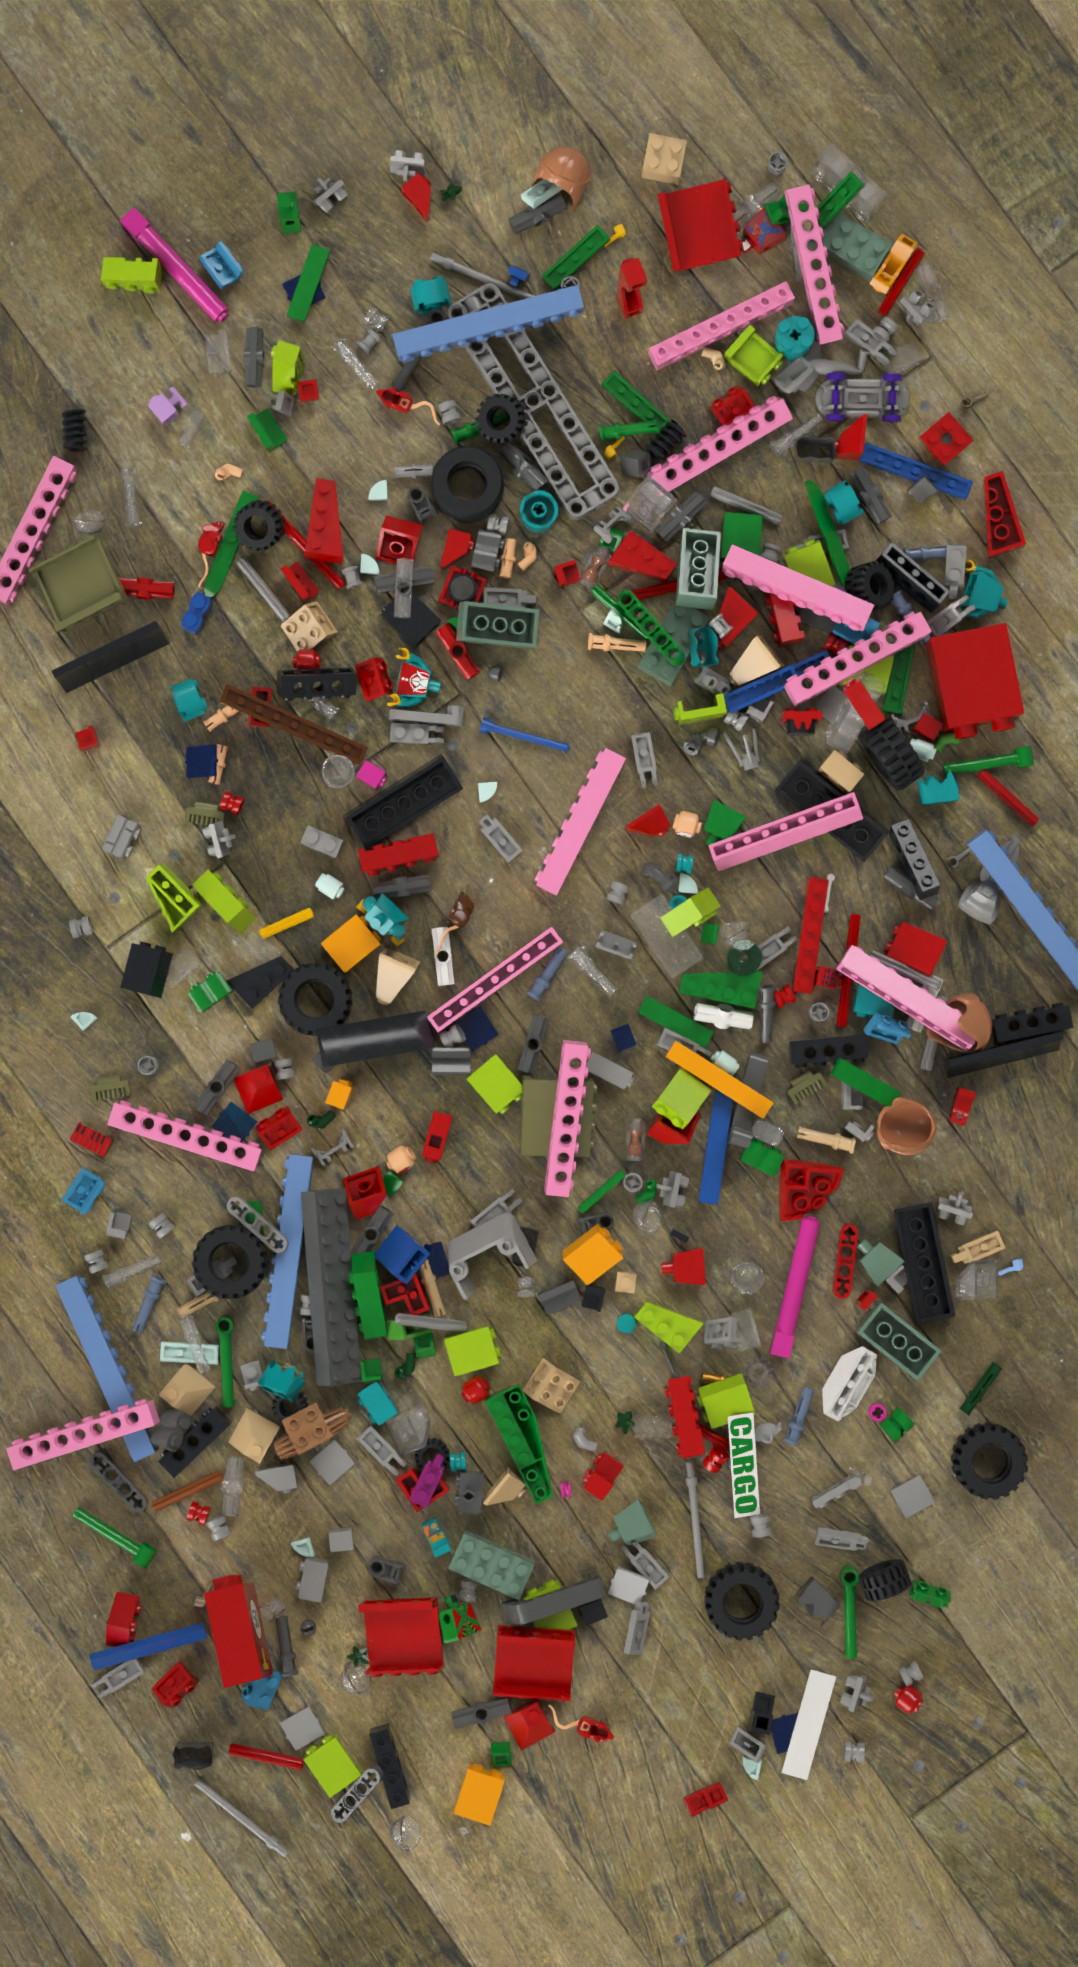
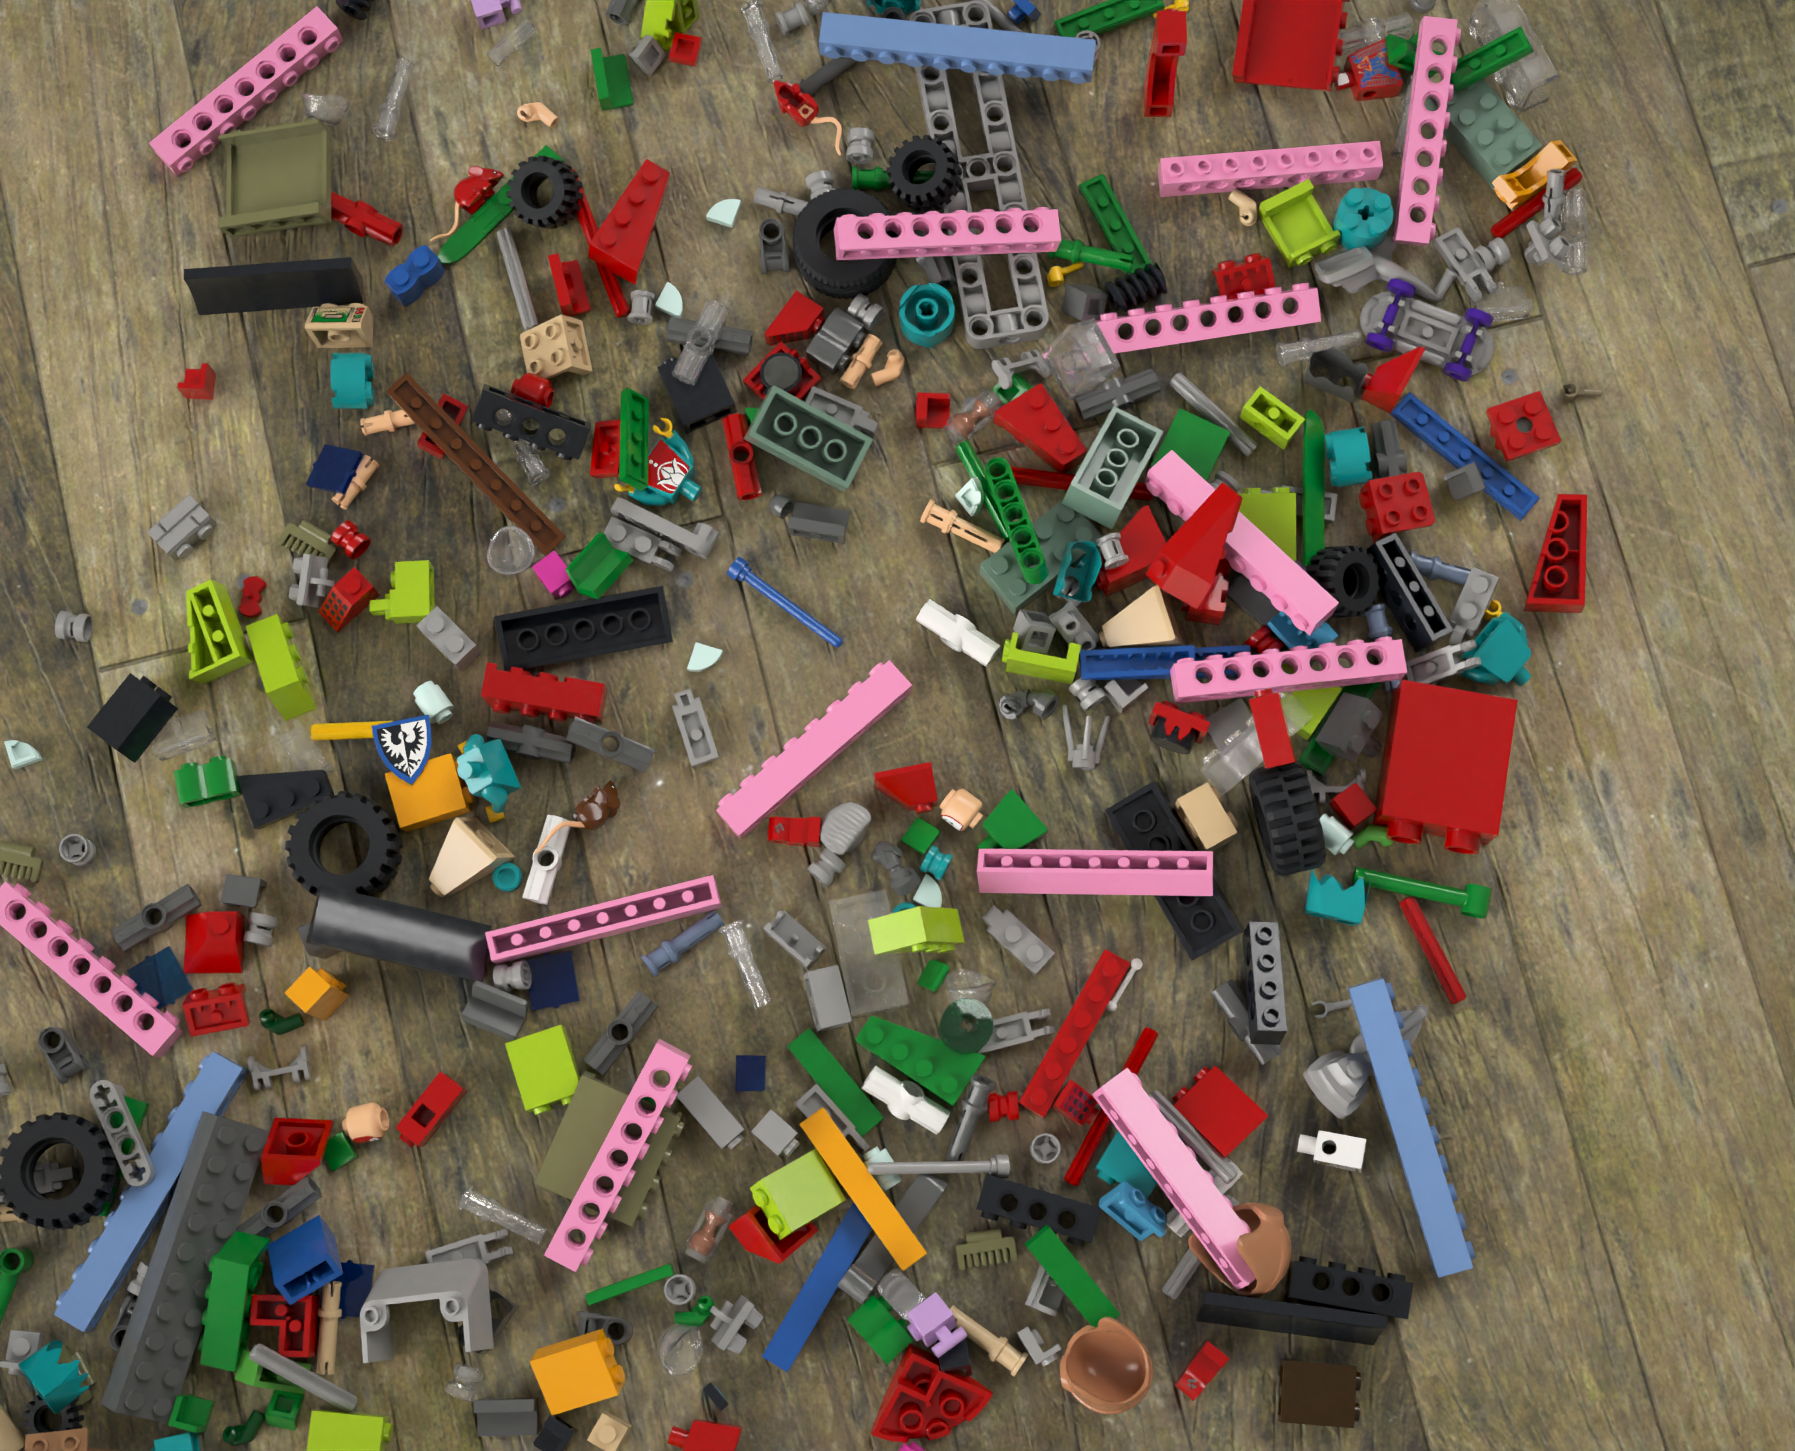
camera: 30 degrees right, 10 degrees down
red slope [375,515,423,569] -> none
light grey hinge [631,732,658,788] -> none
none -> dark grey piece [38,1027,90,1084]
none -> red piece [238,576,267,618]
none -> tan slope [305,303,373,348]
none -> red slope [318,567,380,633]
none -> lime hinge [370,560,435,624]
none -> shield [372,715,432,785]
none -> clear pin [458,1185,547,1245]
none -> teal tile [493,862,523,892]
none -> dark grey piece [565,716,655,773]
none -> green panel [566,532,633,599]
none -> green tile [619,387,649,491]
none -> light grey brick [751,1109,800,1158]
none -> red leg [767,817,822,847]
none -> dark grey panel [787,502,849,544]
none -> light grey hinge [803,965,852,1033]
none -> light grey wheel [805,170,836,200]
none -> light grey hair [820,802,872,855]
none -> bright pink brick [834,207,1061,260]
none -> light grey piece [867,1154,1010,1178]
none -> green slope [901,817,941,857]
none -> lavender brick [907,1292,968,1358]
none -> white piece [916,599,1000,667]
none -> black panel [936,1338,972,1376]
none -> light grey hinge [982,905,1055,975]
none -> light grey brick [1013,609,1056,654]
none -> red wedge [1146,482,1243,610]
none -> lime brick [1239,386,1305,450]
none -> dark brown panel [1277,1359,1361,1428]
none -> white torso [1297,1130,1367,1173]
none -> dark grey brick [1315,692,1383,762]
none -> red bracket [1359,472,1435,543]
none -> light grey pin [1542,169,1566,223]

